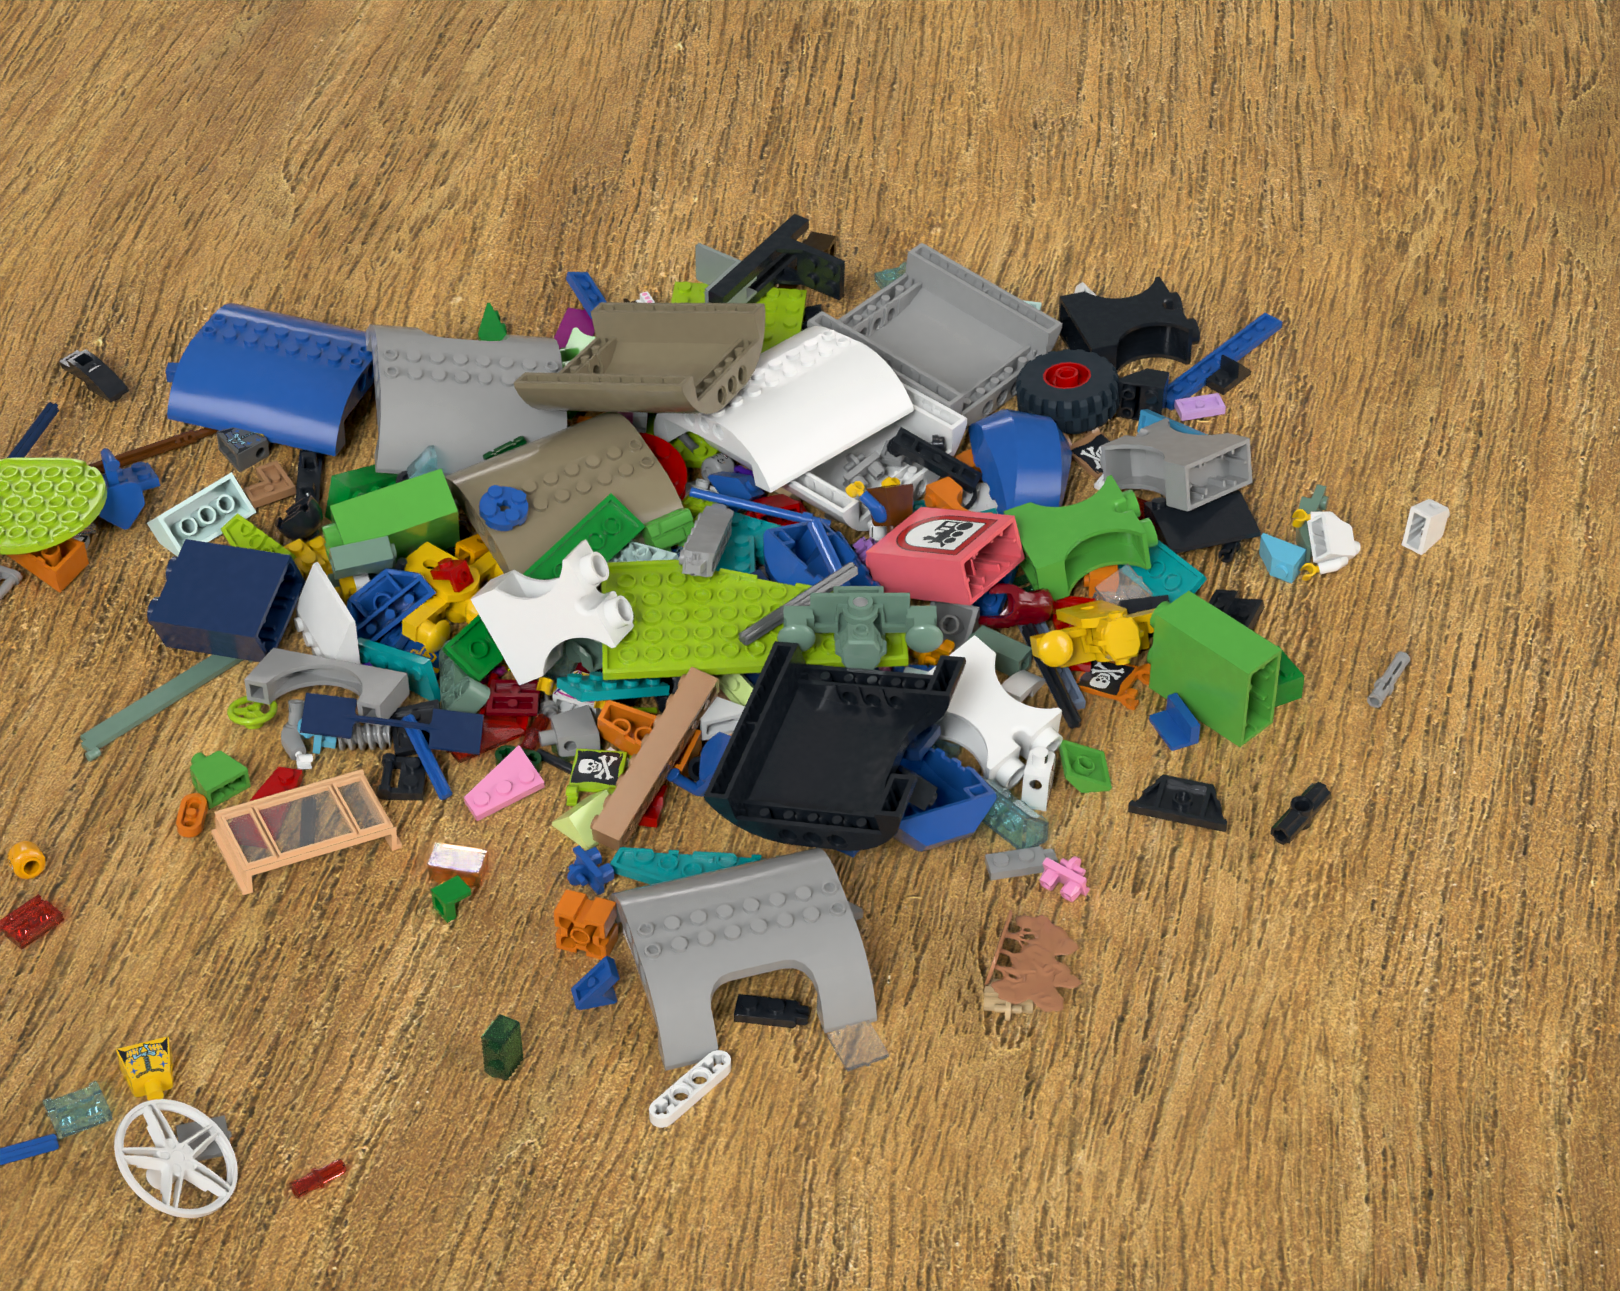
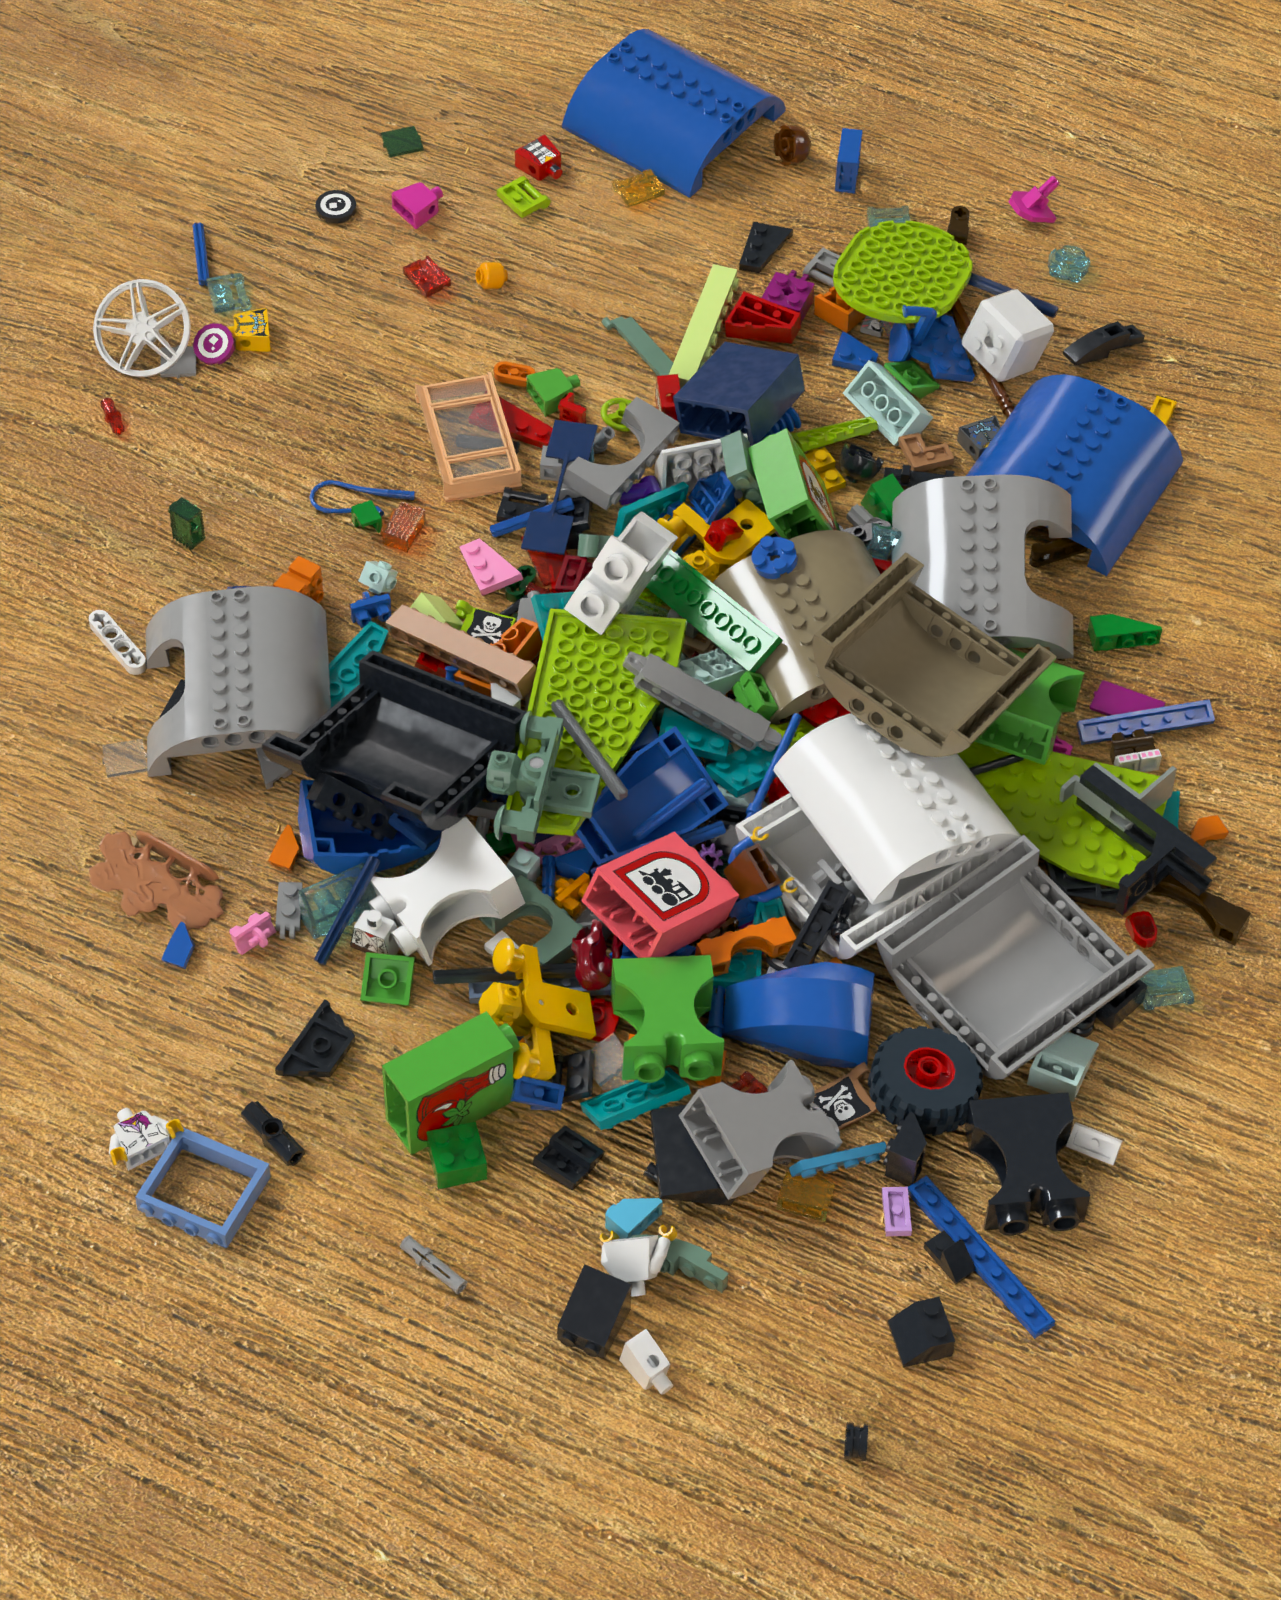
camera: 100 degrees right, 10 degrees up
none -> white torso [109,1108,185,1171]
none -> medium blue window [135,1127,271,1248]
none -> blue slope [161,922,195,969]
none -> magenta tile [193,323,235,365]
none -> orange slope [268,824,301,871]
none -> blue piece [309,480,415,517]
none -> dark blue axle [314,856,380,965]
none -> light aqua brick [359,561,398,595]
none -> light grey brick [540,446,563,481]
none -> black slope [557,1264,632,1359]
none -> red bracket [558,392,586,424]
none -> red torso [655,374,680,421]
none -> yellowish green brick [669,264,740,389]
none -> red wedge [725,291,801,344]
none -> magenta hinge [761,270,815,323]
none -> blue wing [832,331,878,372]
none -> black wheel [844,1422,868,1461]
none -> bright green slope [884,360,940,399]
none -> black slope [888,1297,955,1368]
none -> white plate [962,289,1054,382]
none -> rock [1125,911,1158,948]
none -> yellow tile [1150,396,1177,427]

